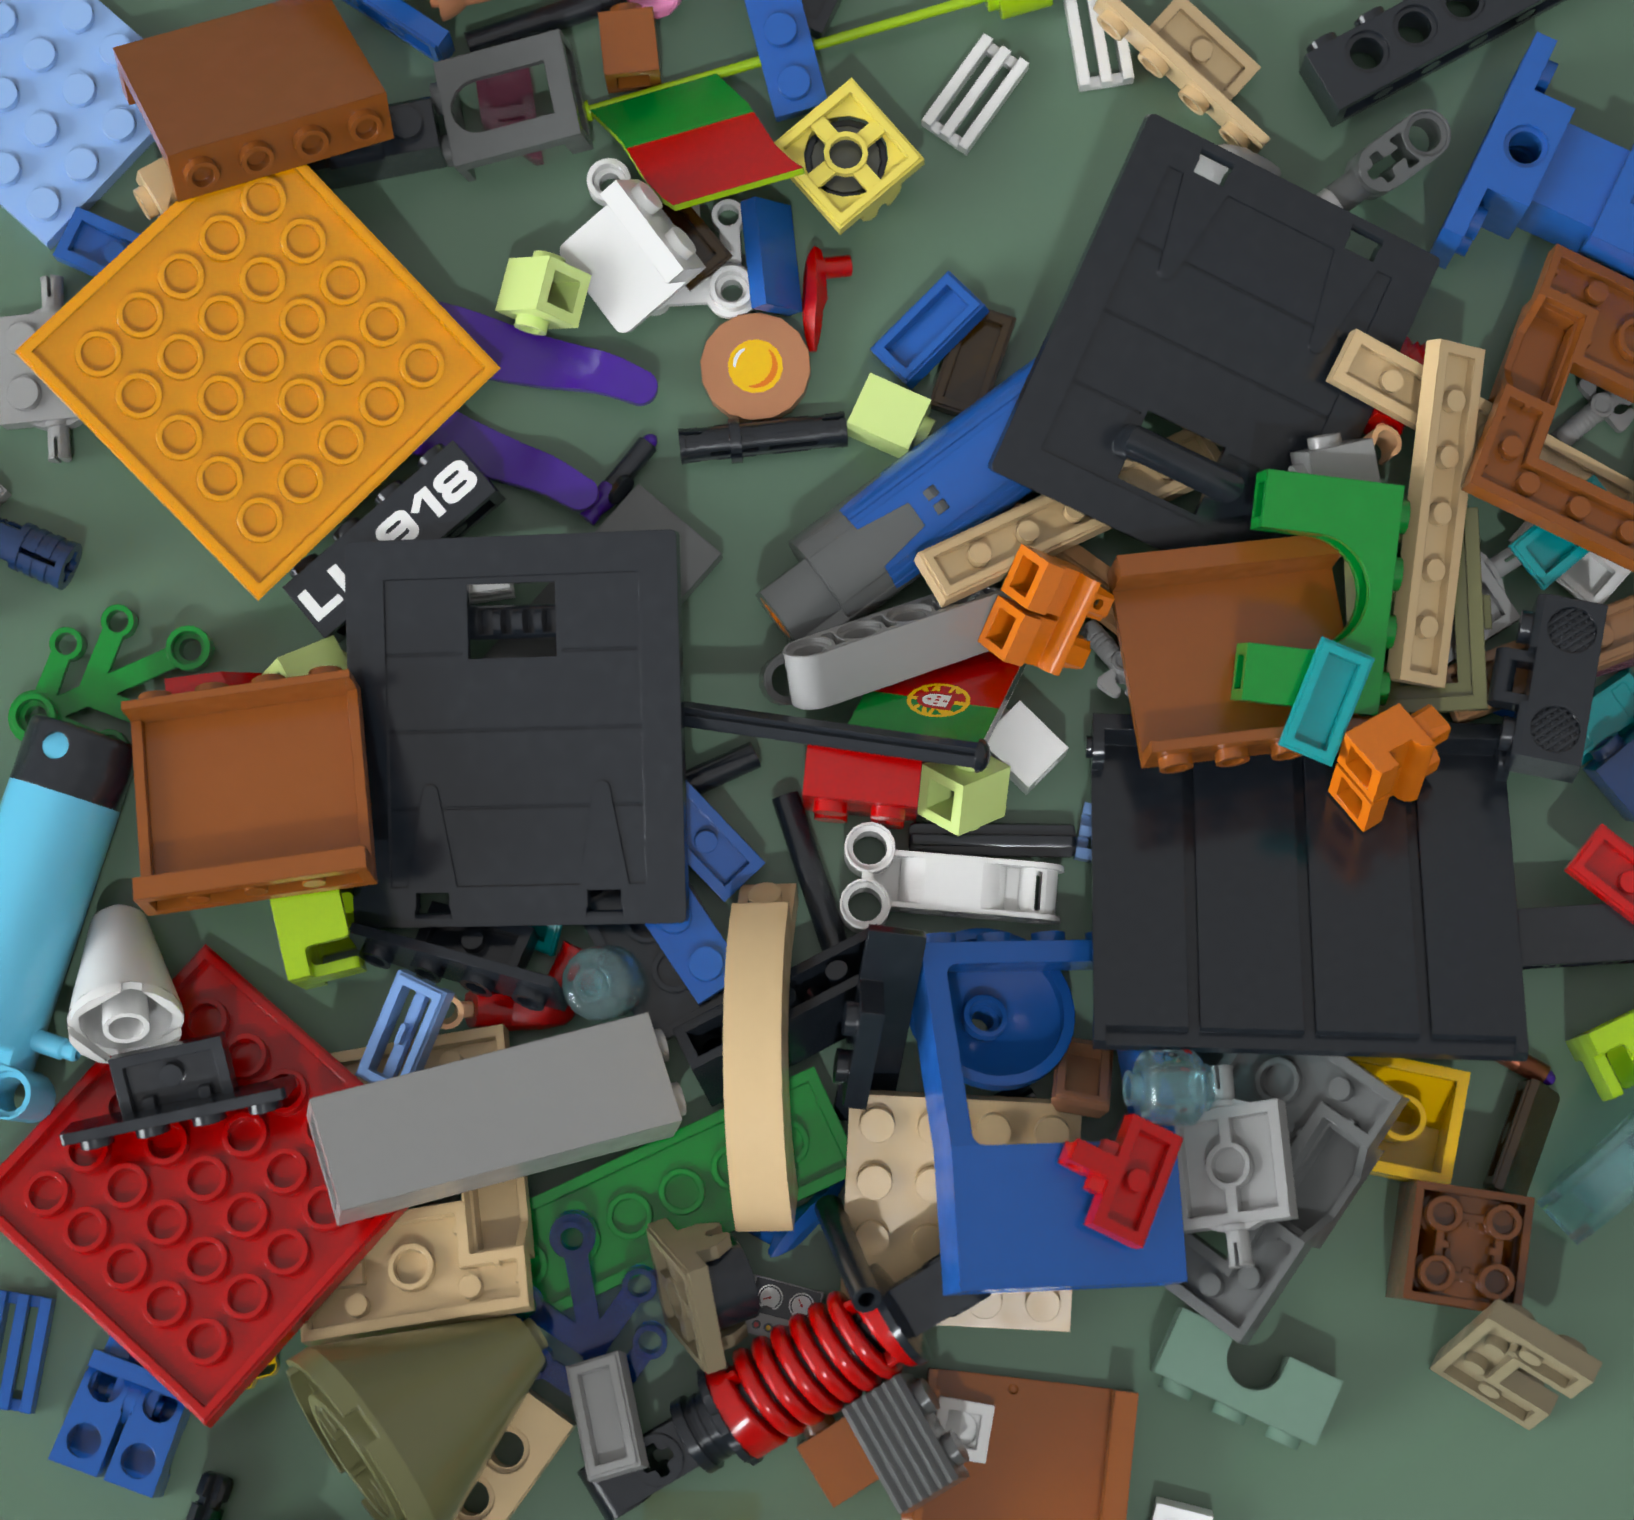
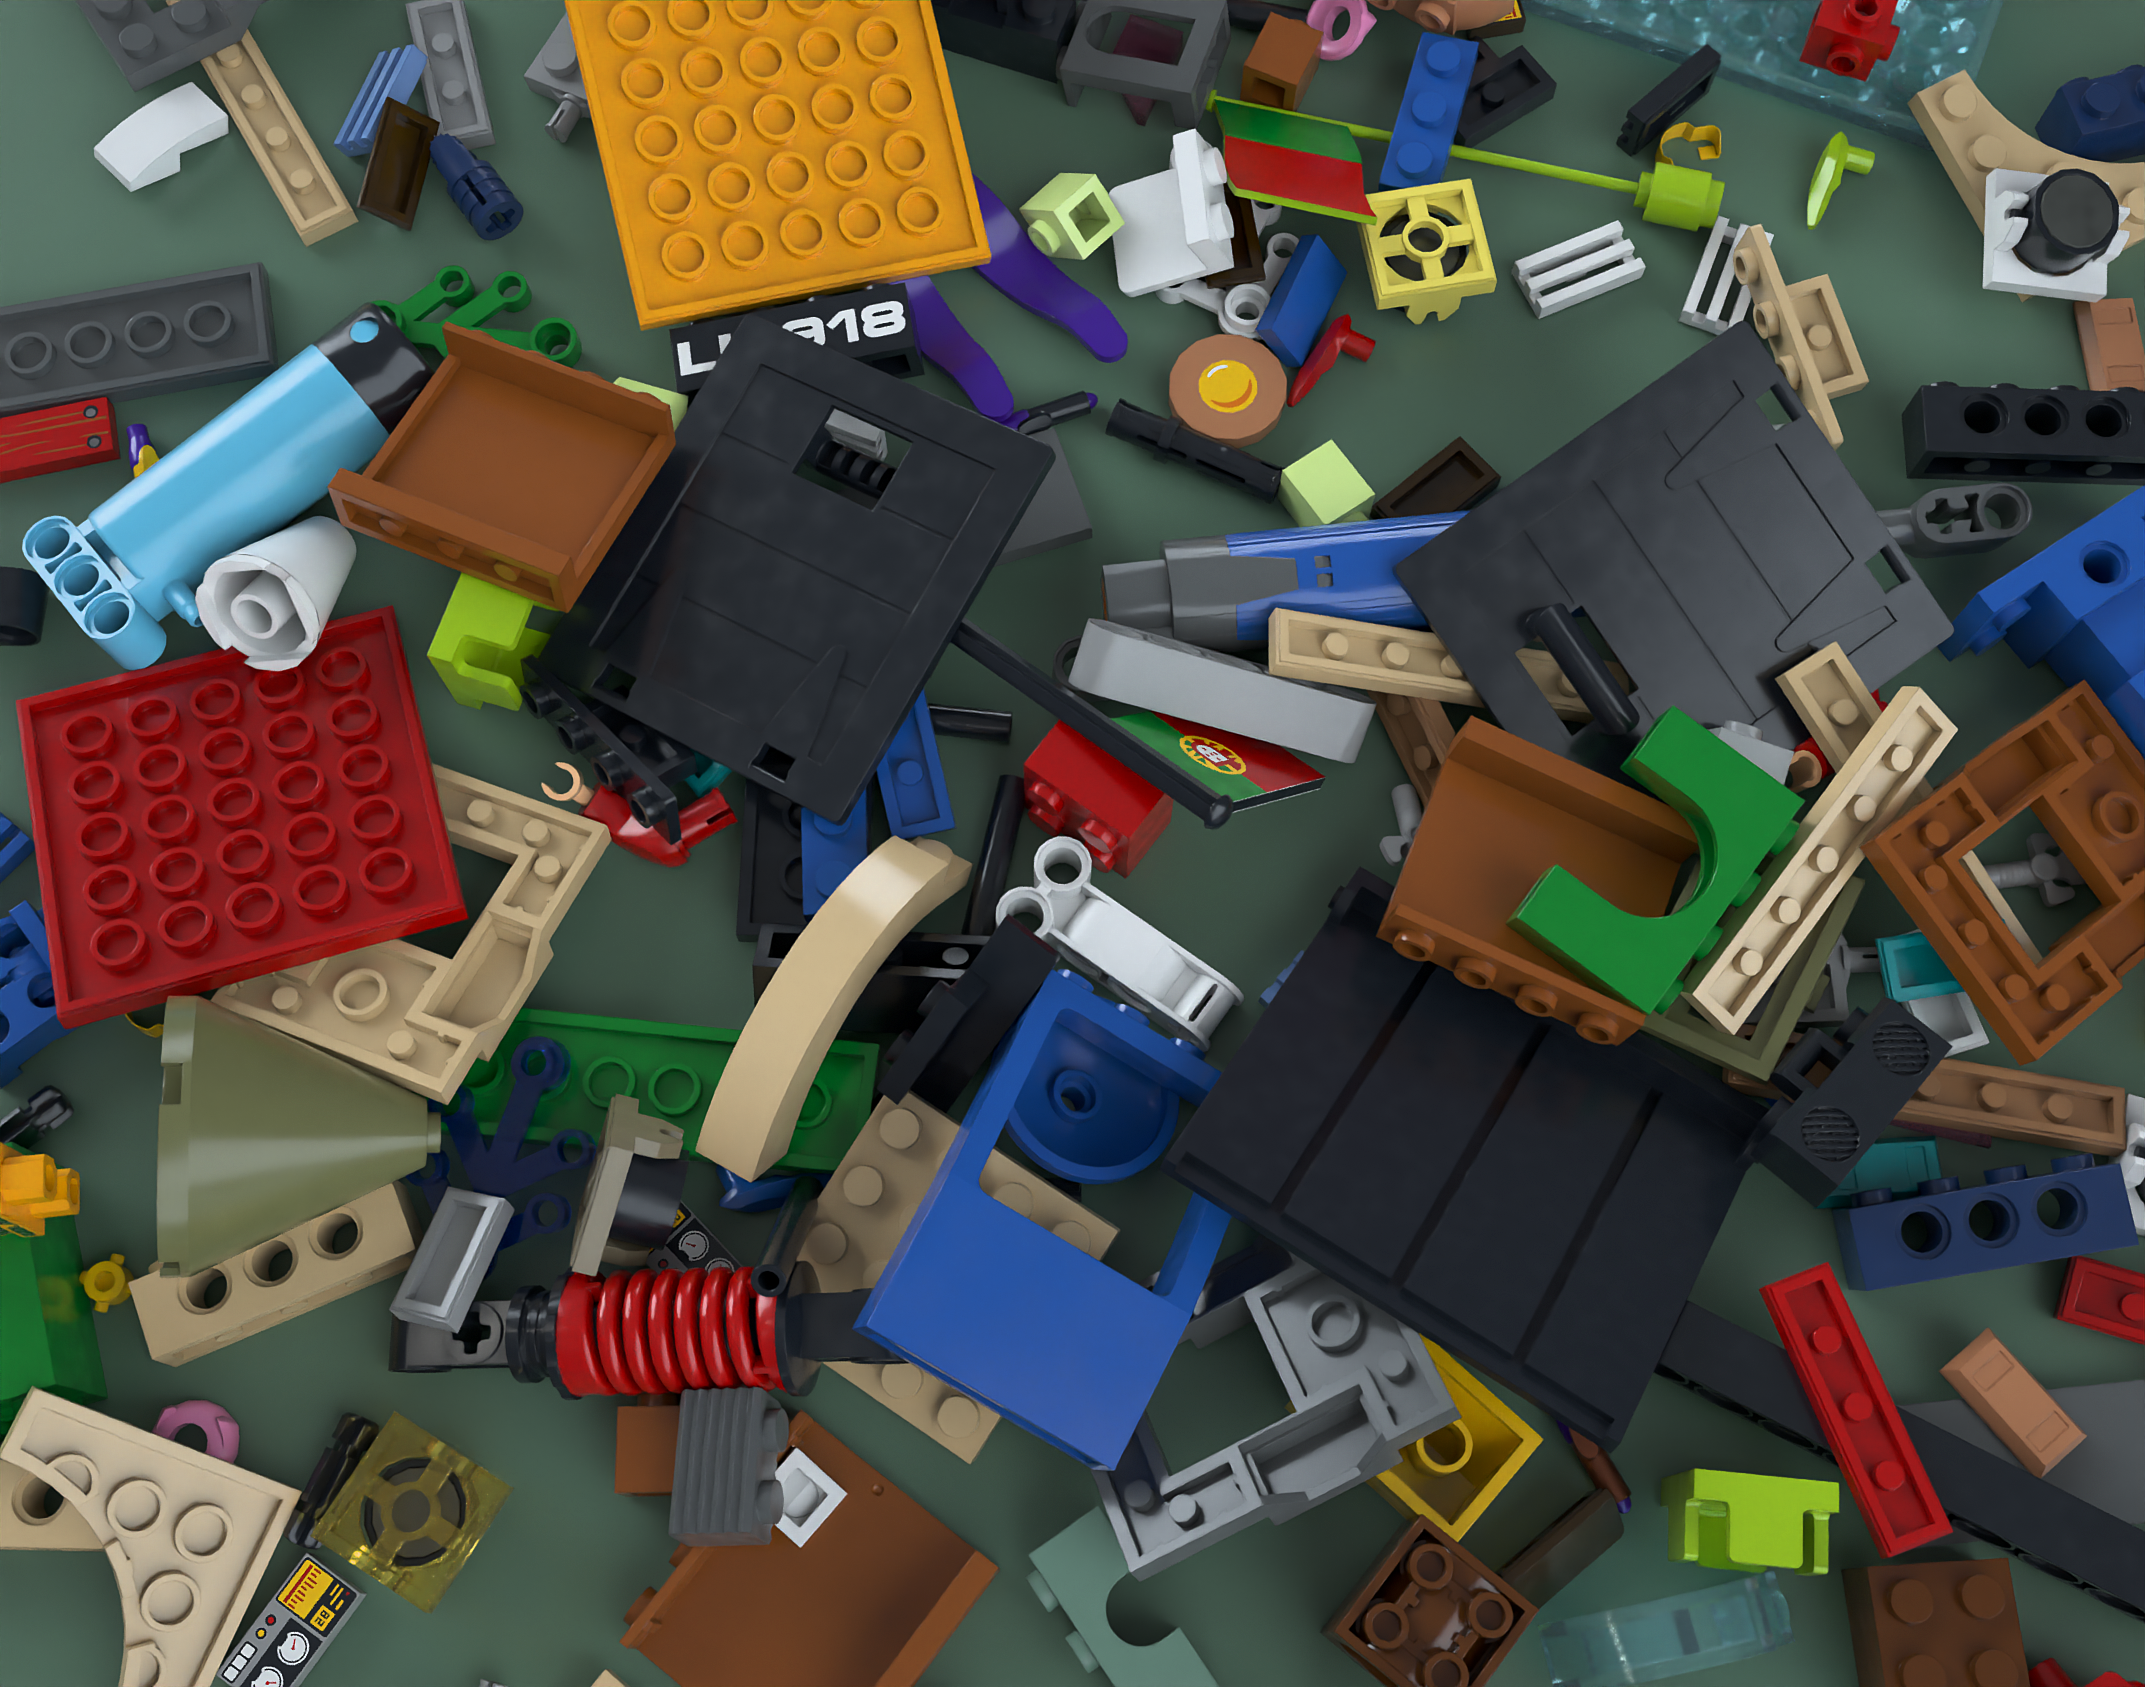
camera: 25 degrees right, 10 degrees down
black bracket [59,1031,297,1151] -> none
light grey brick [306,1012,686,1226] -> none
medium blue tile [355,969,455,1083] -> none
clear light blue head [562,944,645,1021] -> none
blue tile [870,270,990,390] -> none
black axle [909,822,1076,858] -> none
yellowish green brick [917,756,1011,836] -> none
orange hips [977,543,1115,676] -> none
white brick [988,701,1069,795] -> none
nougat tile [1051,1037,1114,1118] -> none
red hinge [1057,1113,1184,1249] -> none
clear light blue head [1122,1050,1215,1126] -> none
light grey plate [1172,1065,1298,1269] -> none
teal tile [1277,636,1375,767] -> none
orange hips [1328,703,1451,832] -> none

